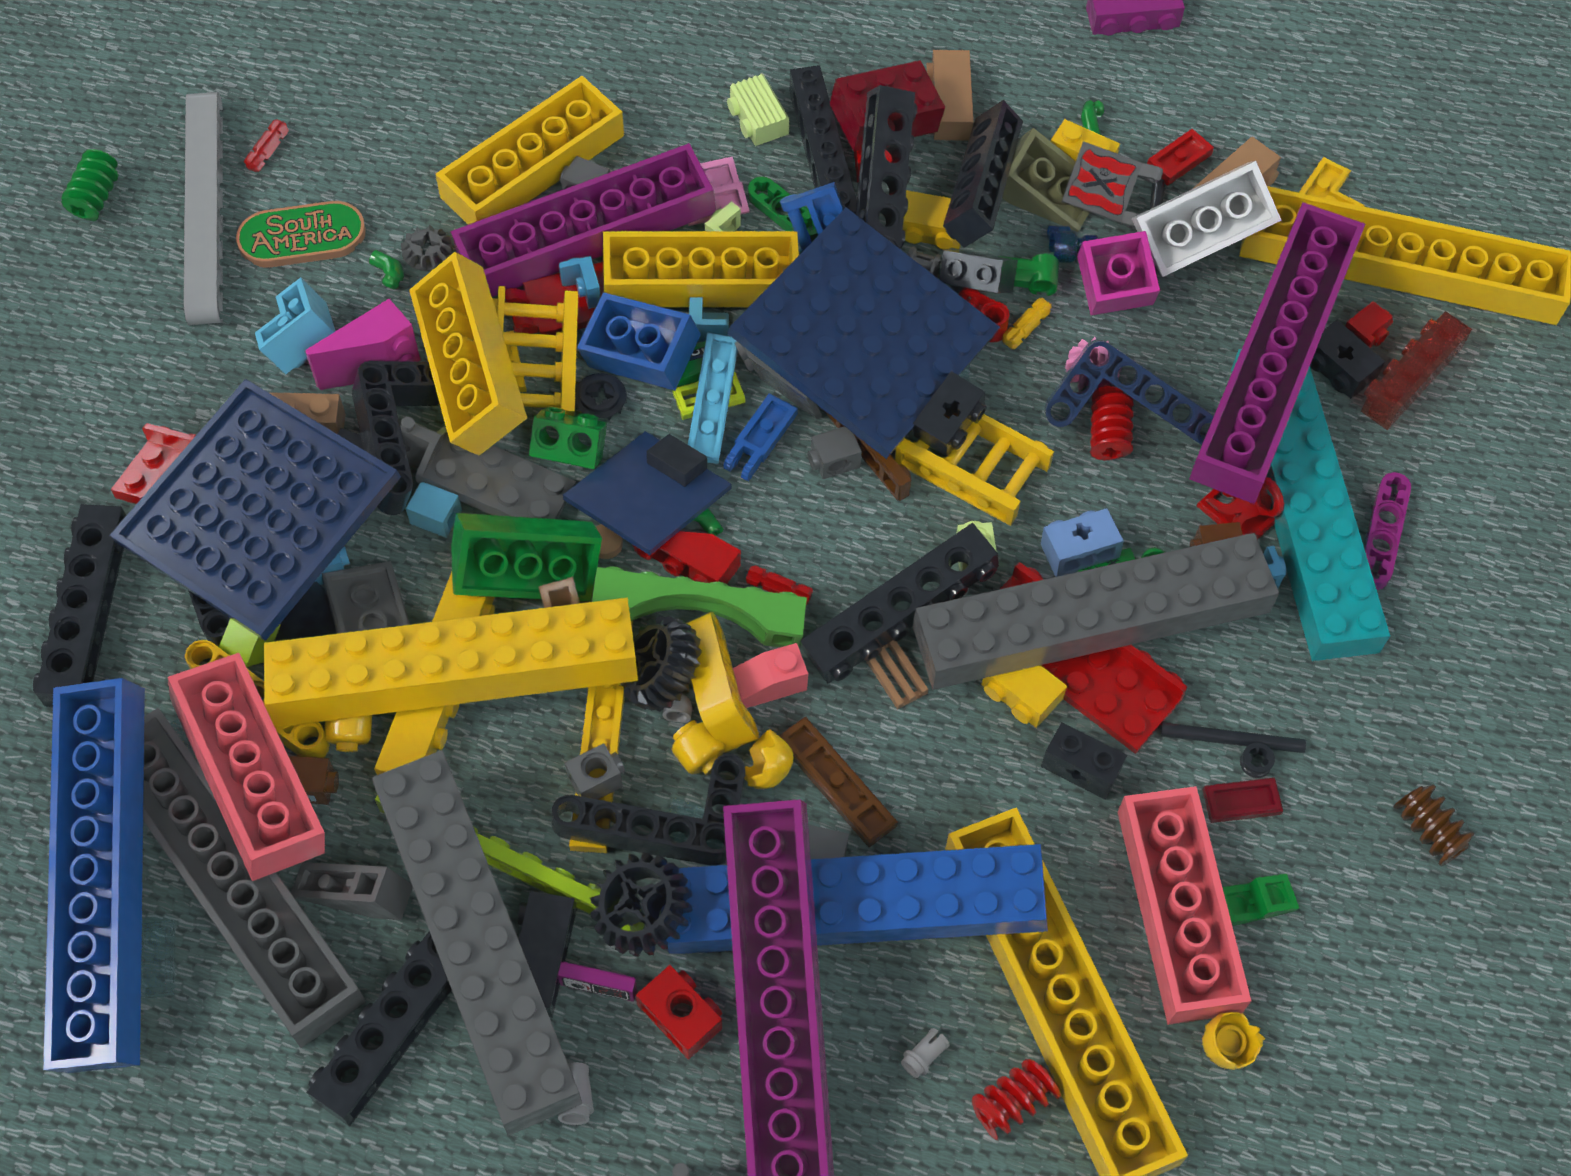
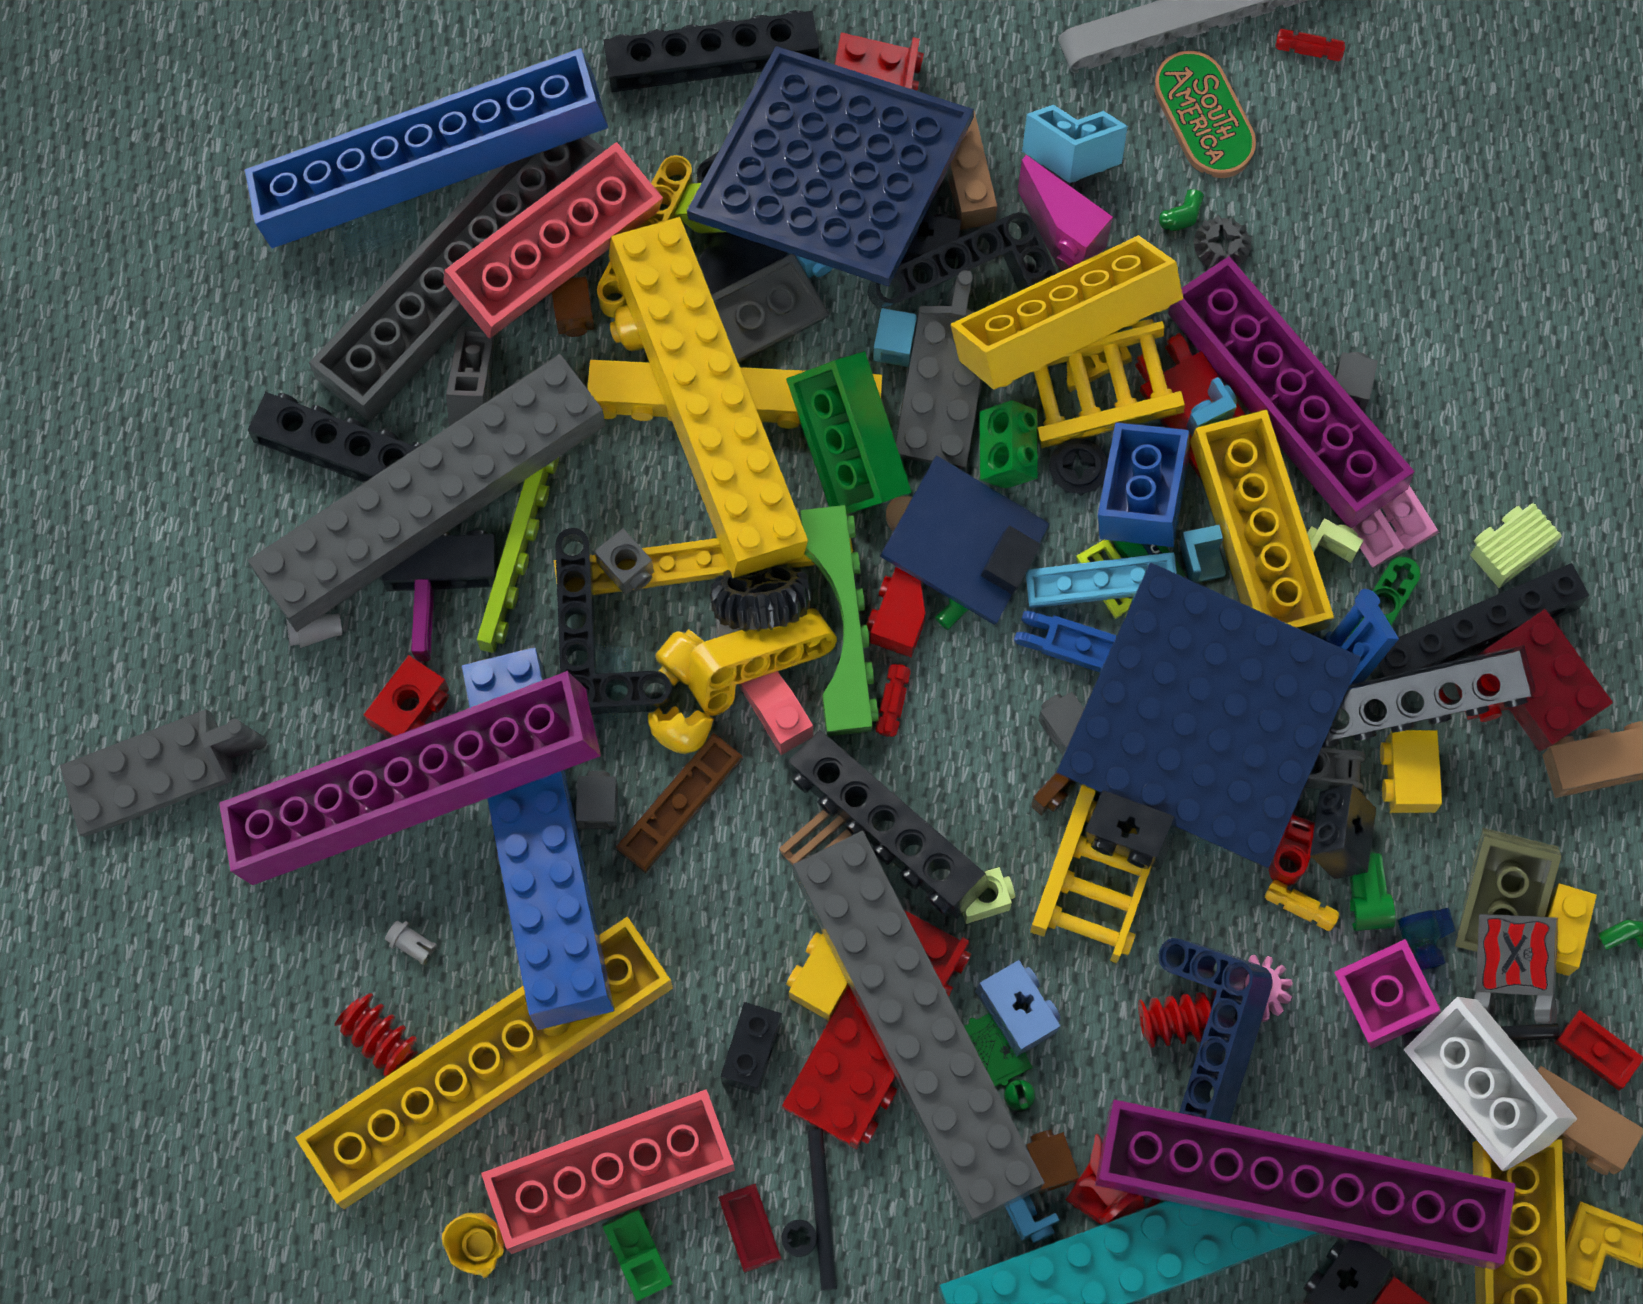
camera: 80 degrees right, 10 degrees up
yellow brick [435,76,624,225] -> none
medium nougat slope [538,577,580,608] -> none
black gear [590,852,693,957] -> none
black brick [943,100,1023,248] -> none

